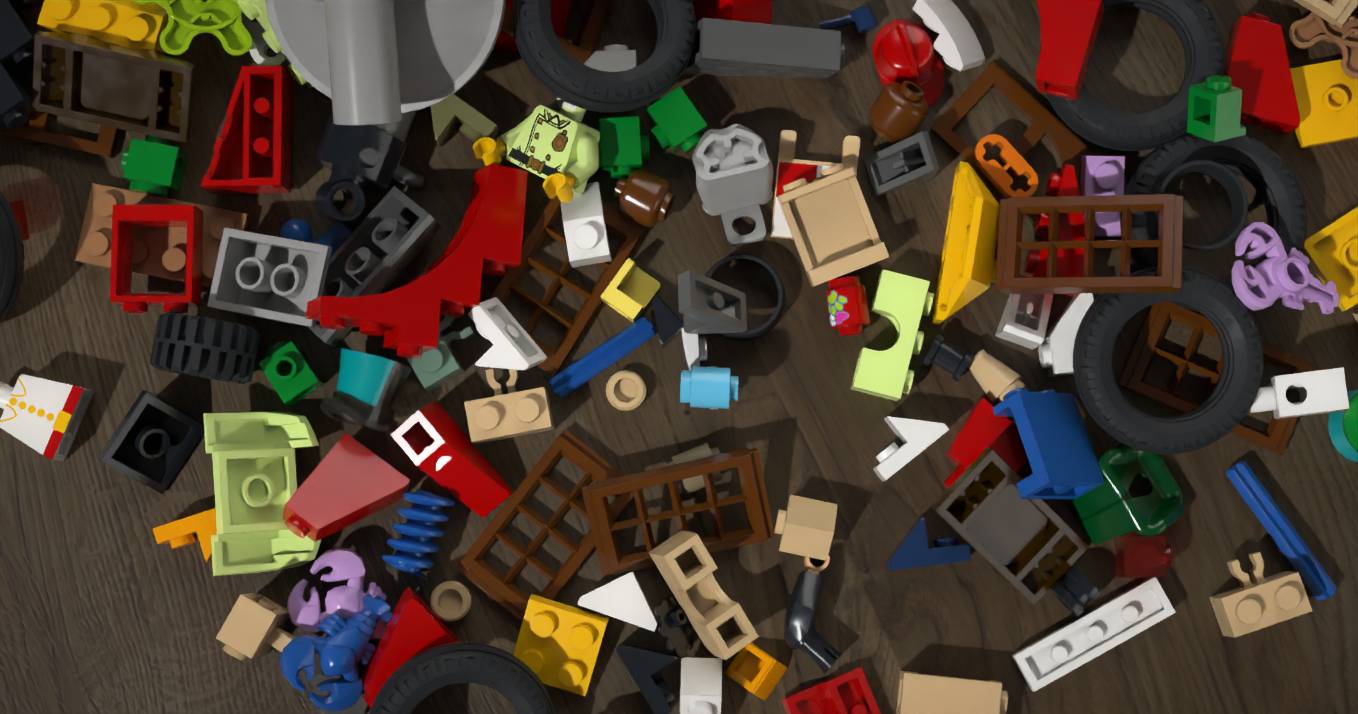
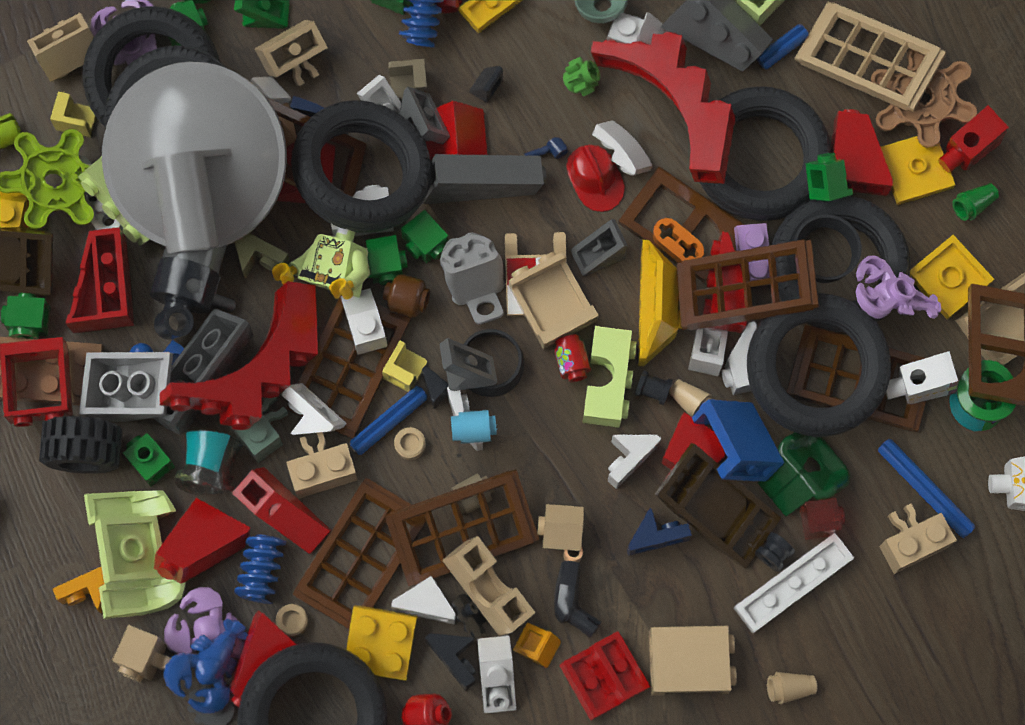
camera: 15 degrees left, 10 degrees down
black slope [97,390,204,494] -> none
reddish brown head [869,81,929,142] -> none

